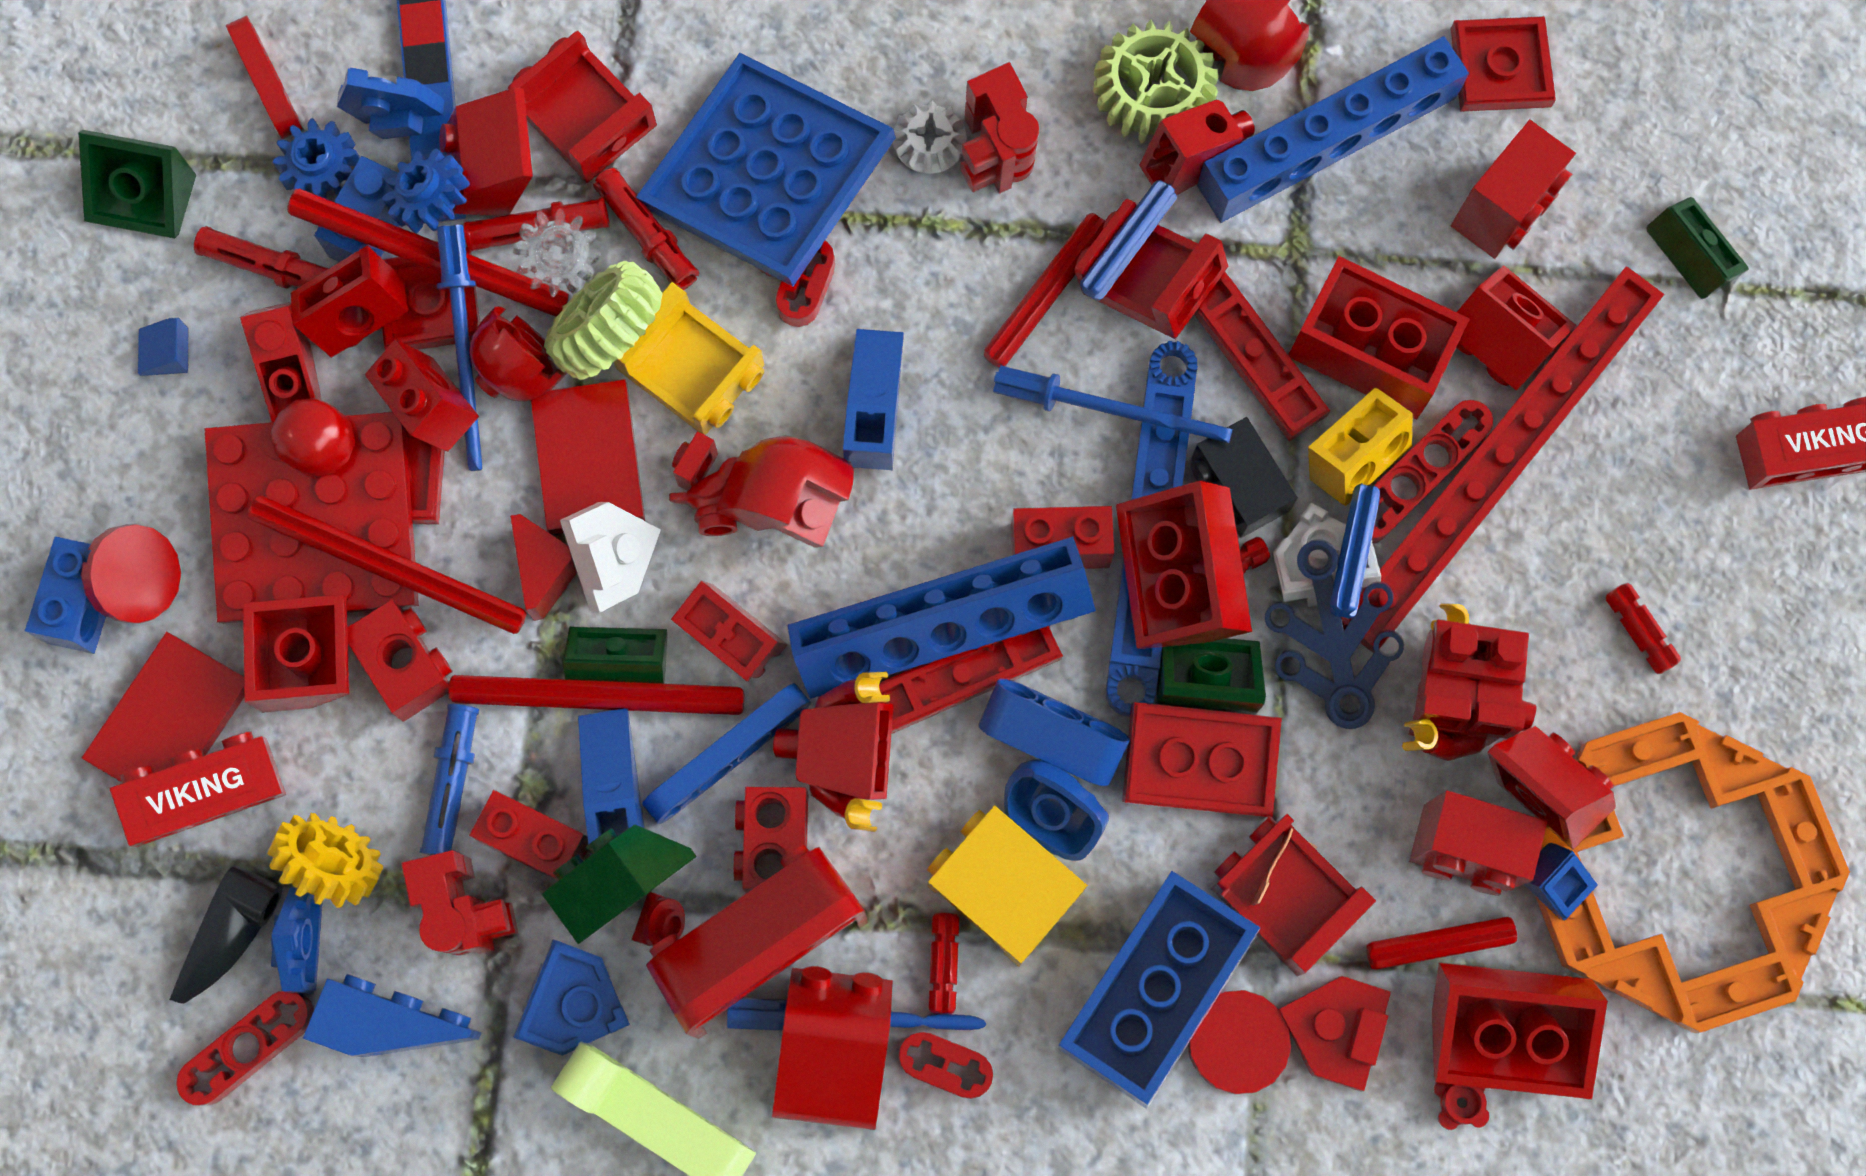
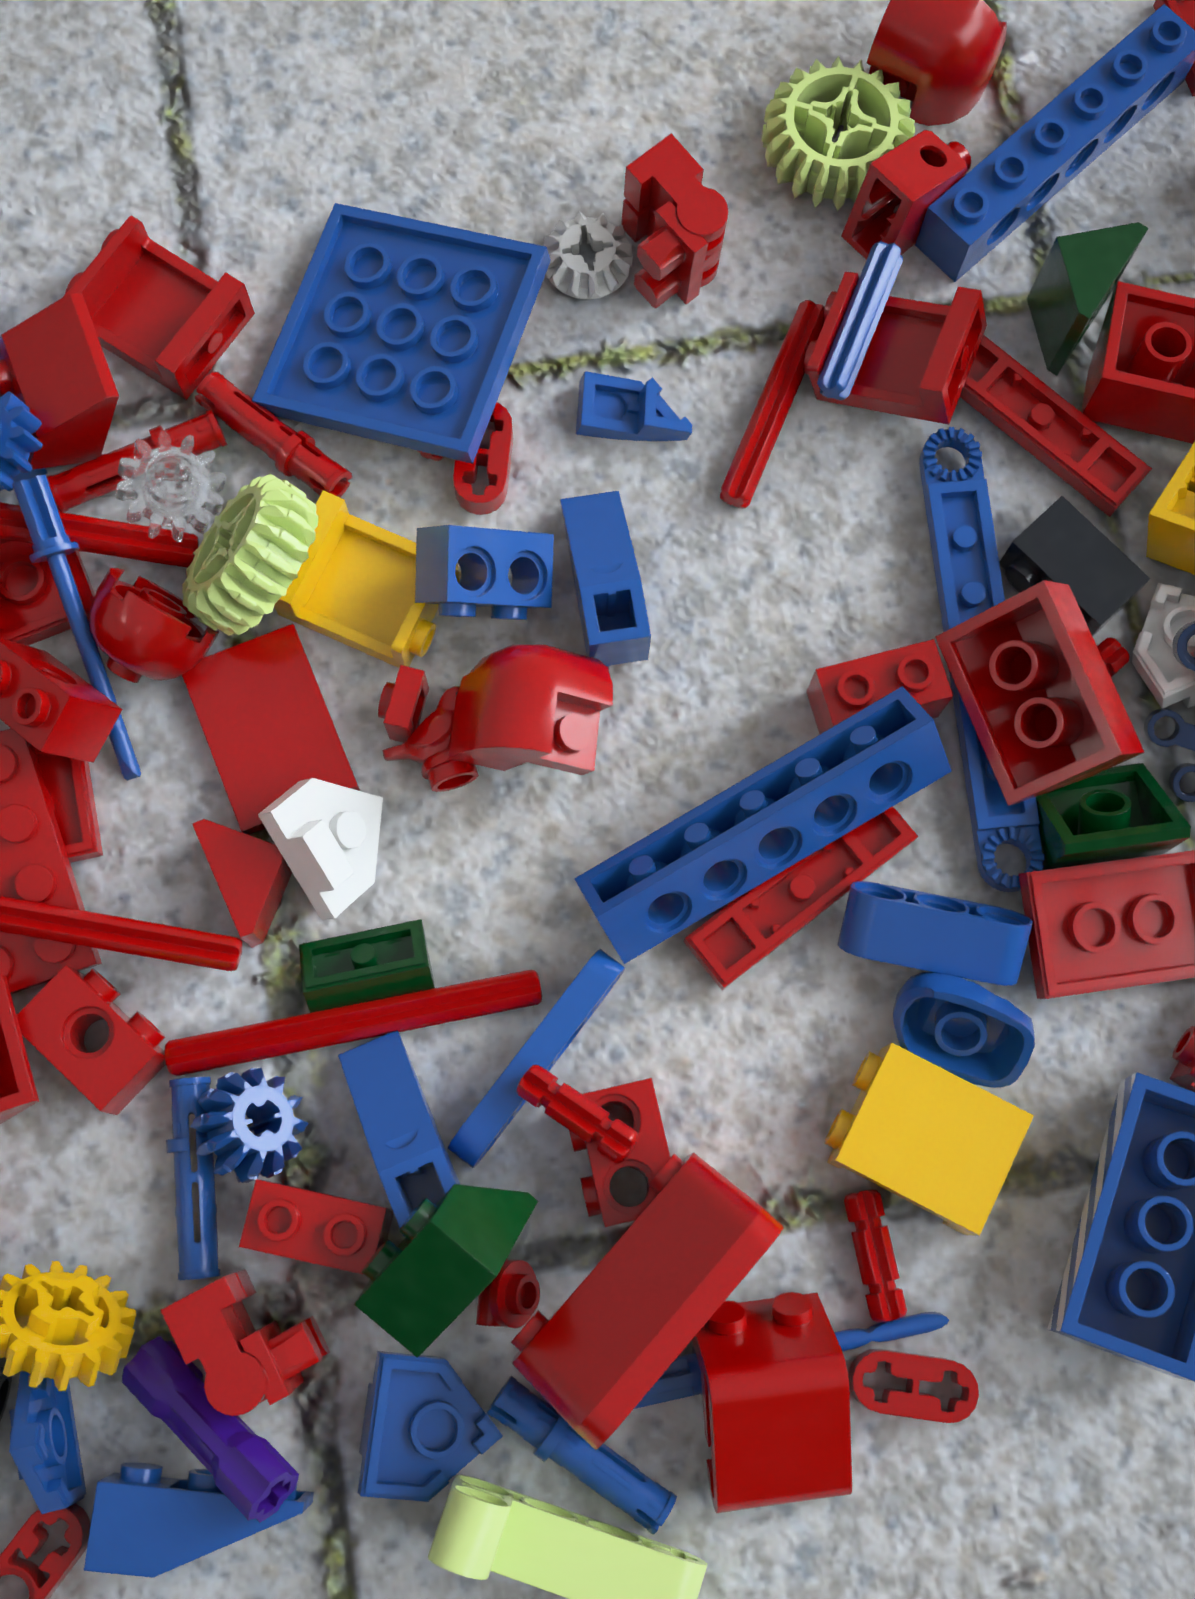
camera: 15 degrees left, 0 degrees up
red hinge [671,581,788,682] -> none
red torso [773,672,894,832] -> none
blue piece [993,365,1233,443] -> none
none -> dark purple axle [121,1336,299,1523]
none -> blue gear [190,1068,309,1183]
none -> blue brick [415,525,554,620]
none -> blue pin [487,1376,677,1535]
none -> red axle [516,1065,639,1162]
none -> blue slope [576,371,692,441]
none -> dark green slope [1027,222,1149,376]

